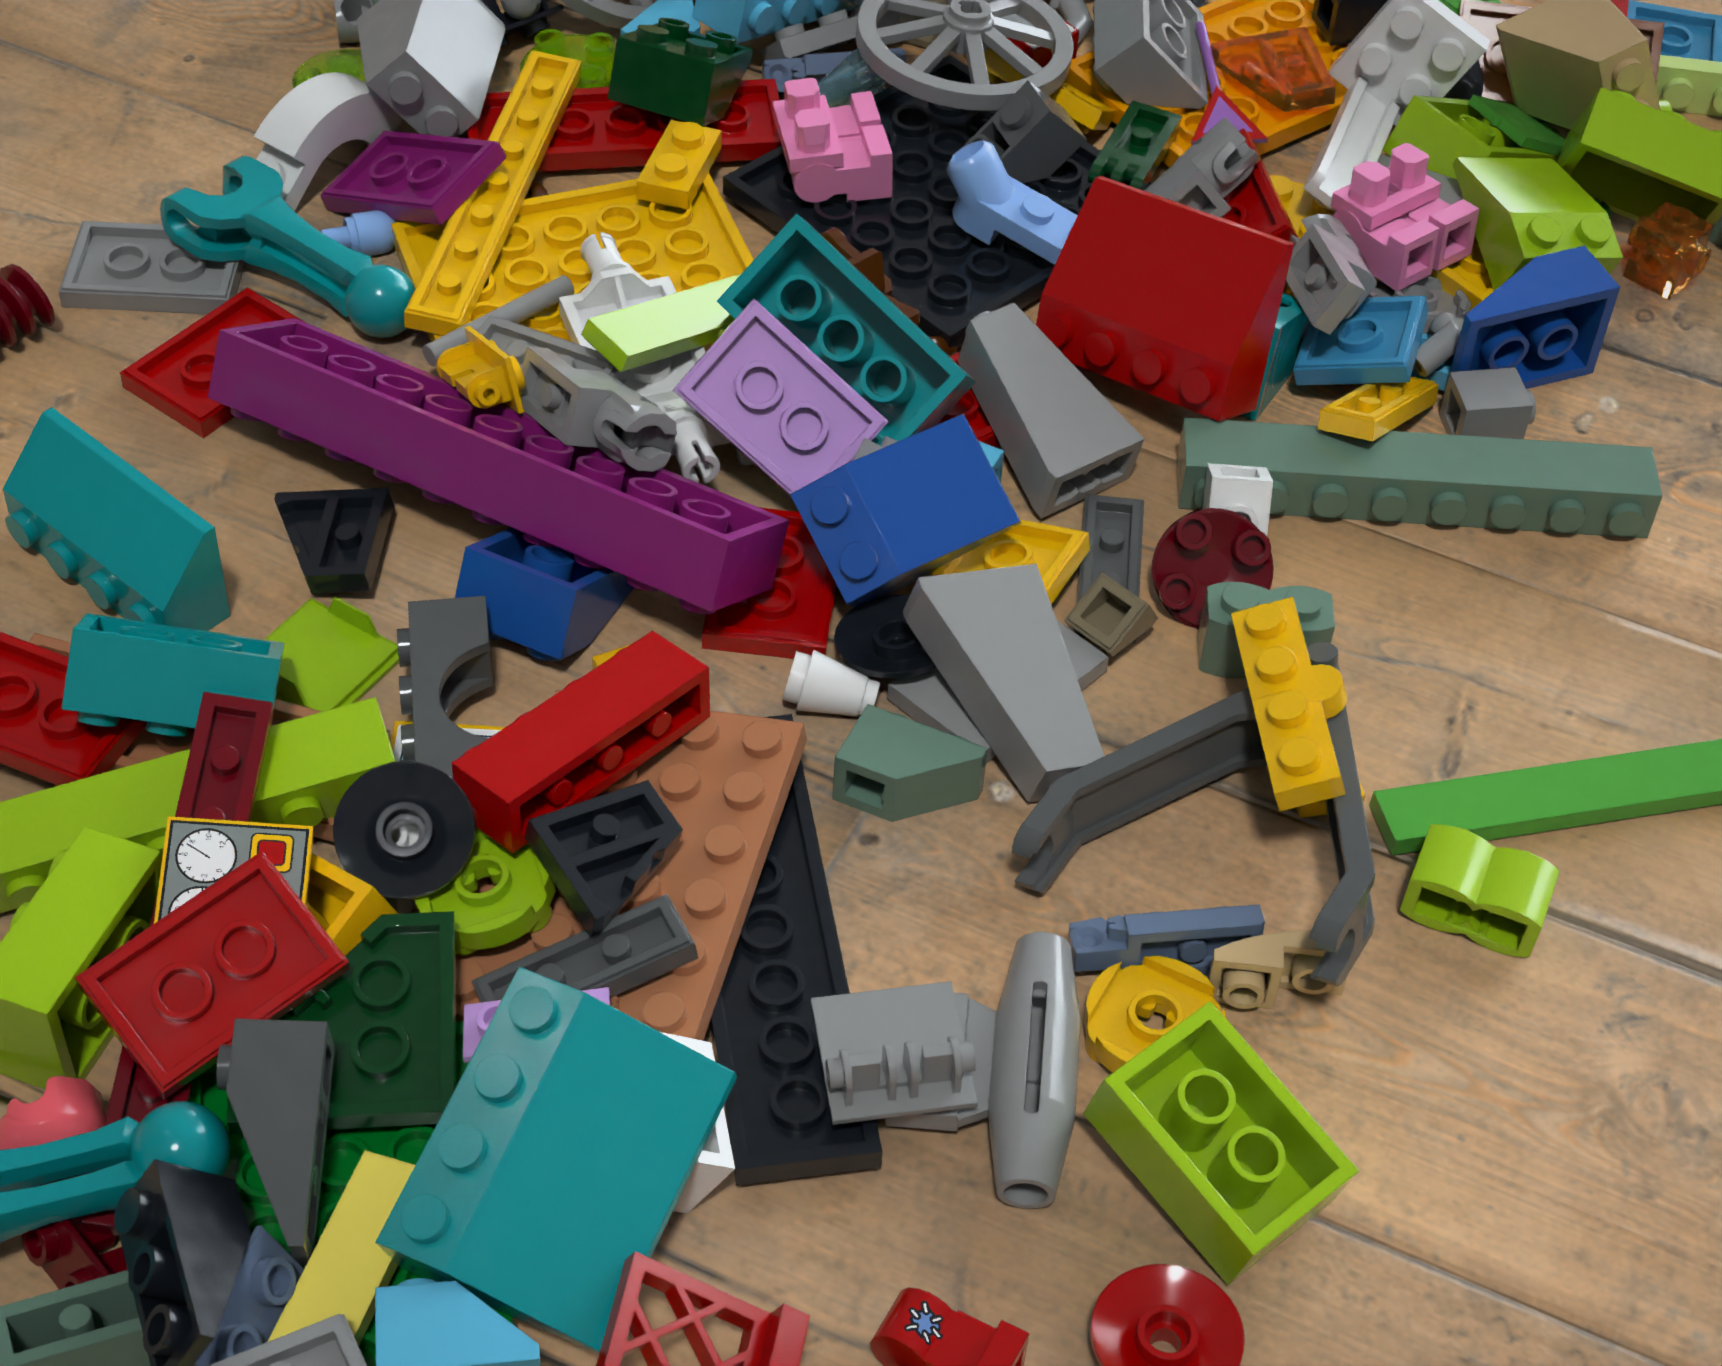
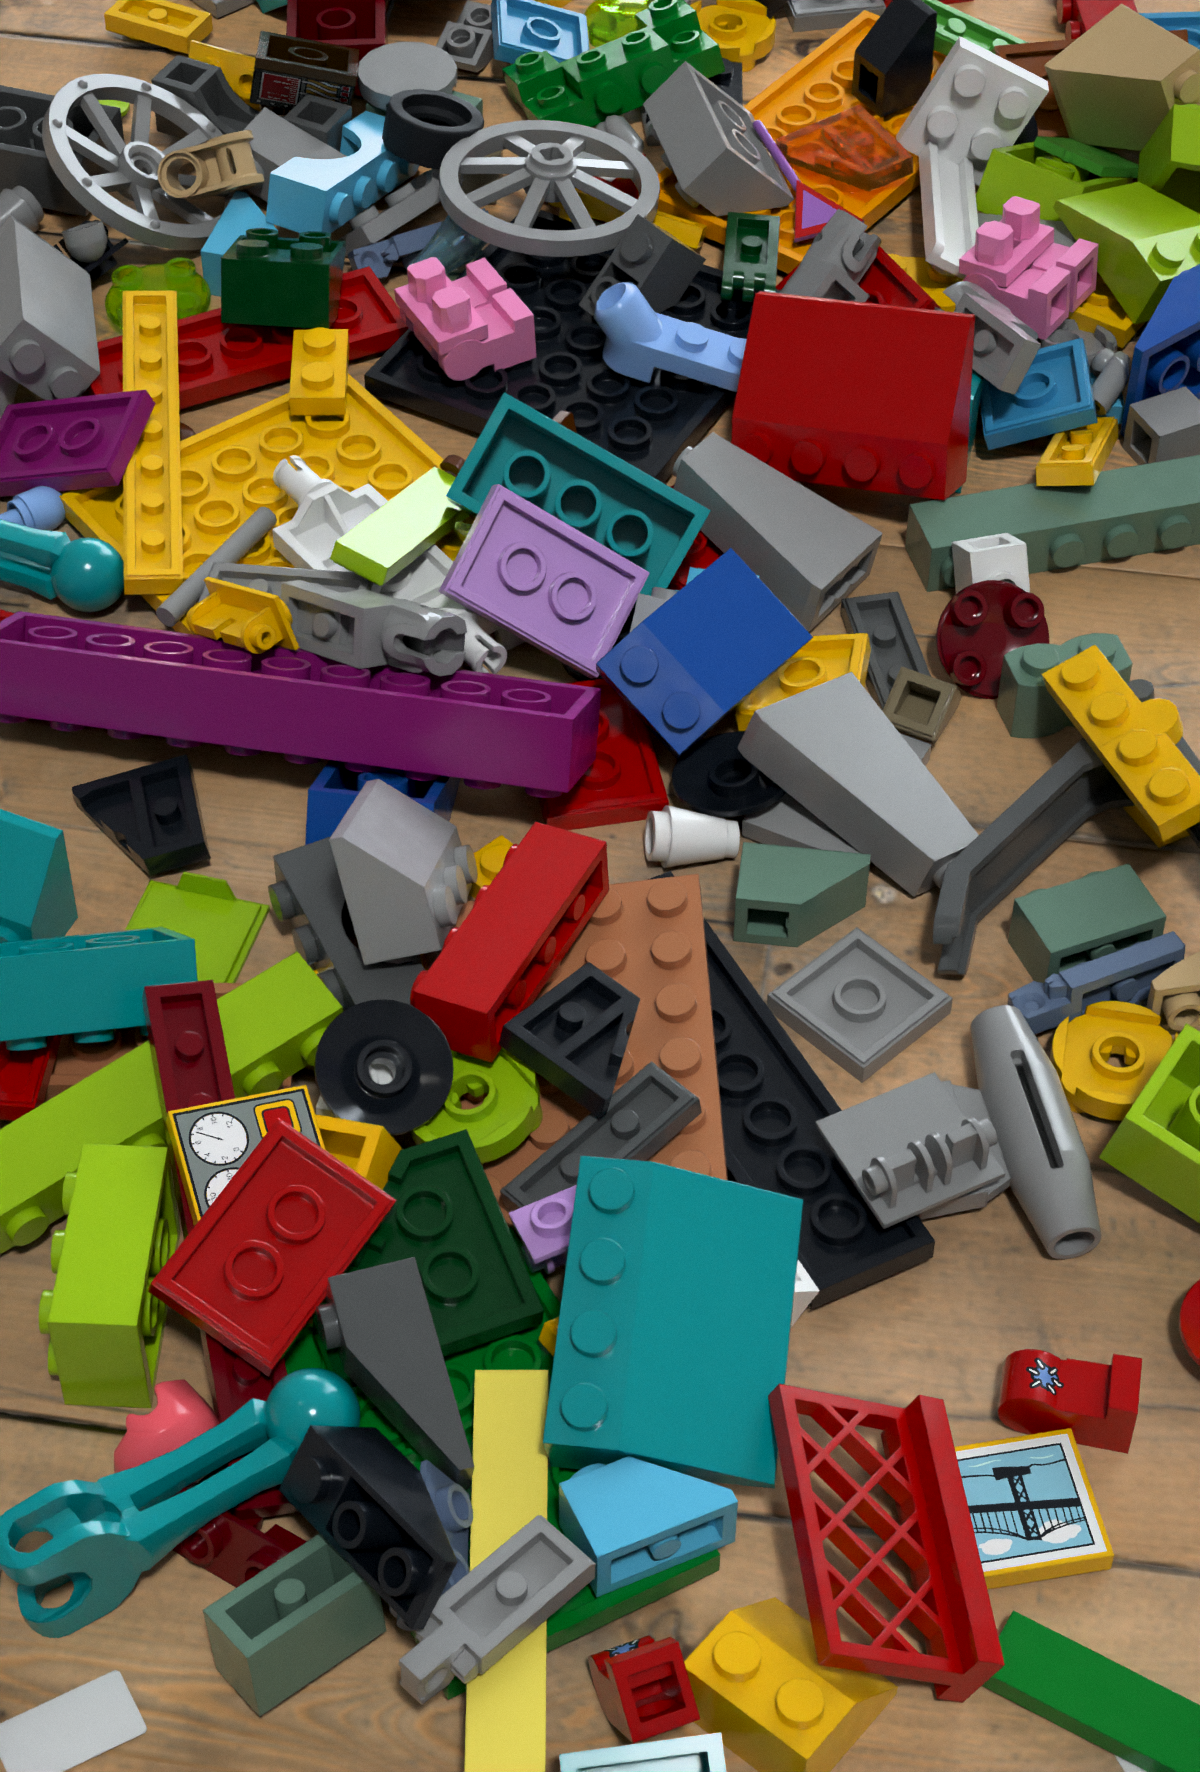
camera: 15 degrees left, 0 degrees up
none -> light grey slope [329,779,477,965]
none -> light grey tile [767,927,953,1083]
none -> sand green brick [1008,863,1167,983]

